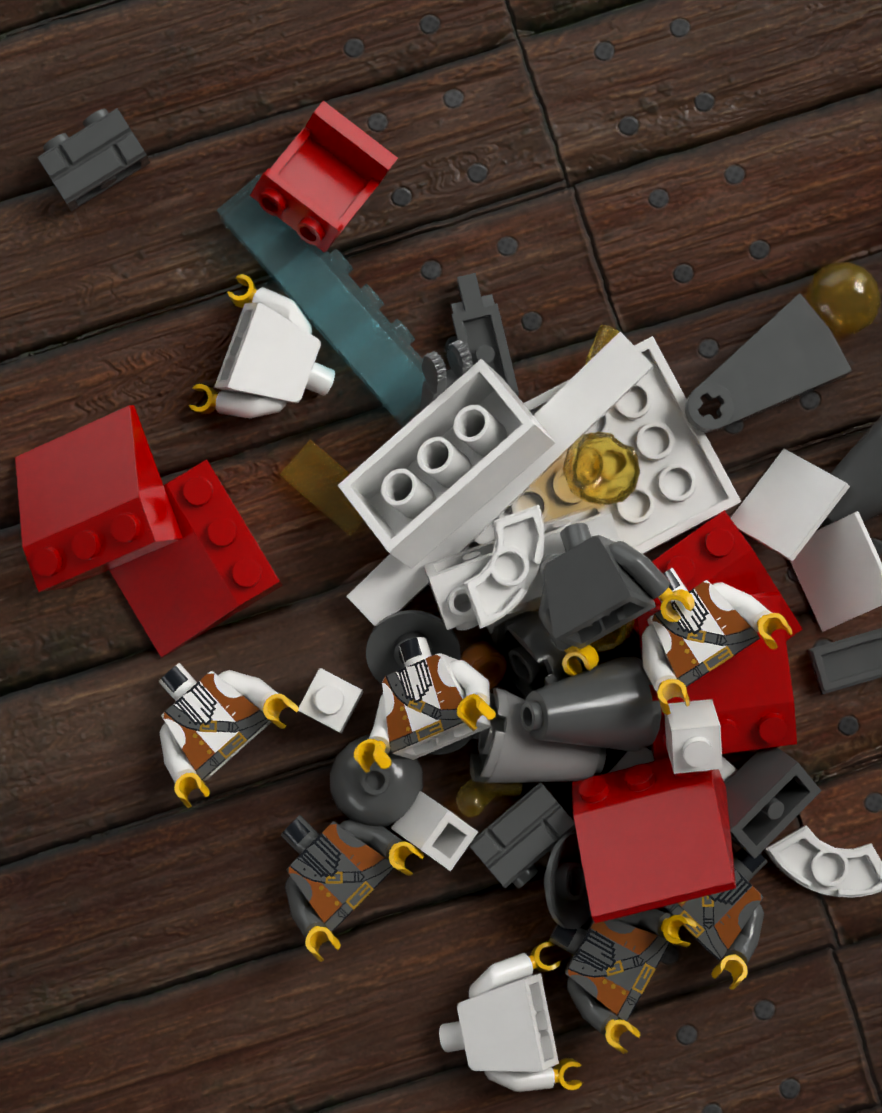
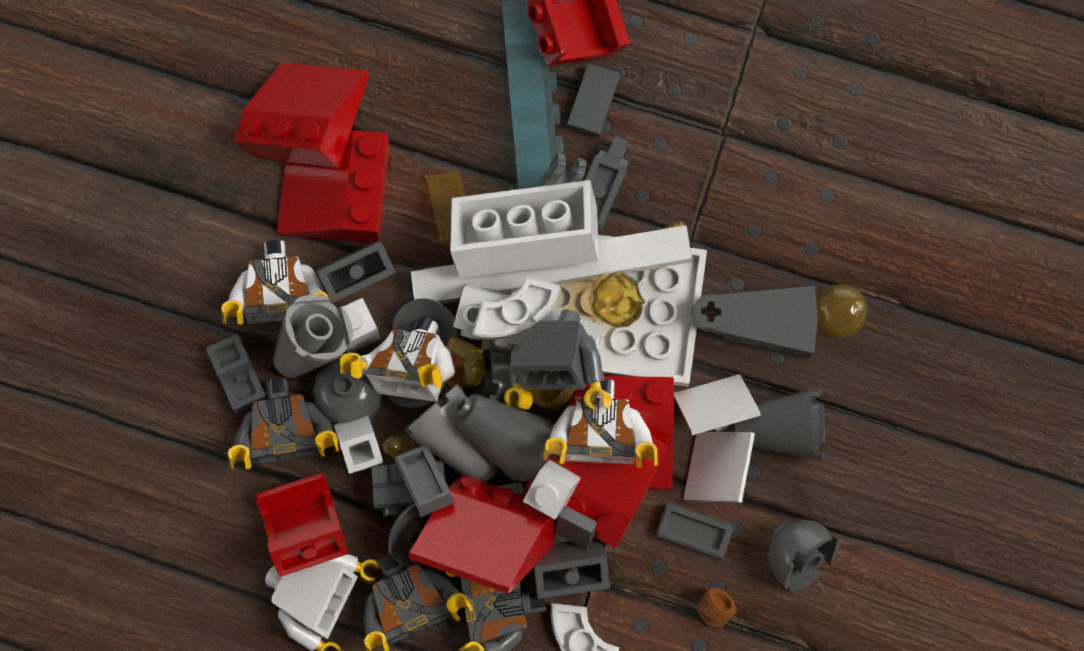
camera: 35 degrees right, 10 degrees down
white torso [189,274,335,419] -> none
none -> dark grey slope [206,334,268,416]
none -> red panel [255,473,349,577]
none -> light grey cone [273,294,353,378]
none -> dark grey brick [317,239,396,303]
none -> dark grey tile [394,444,454,517]
none -> clear yellow arm [446,335,486,385]
none -> dark grey tile [555,507,597,550]
none -> dark grey tile [567,63,620,138]

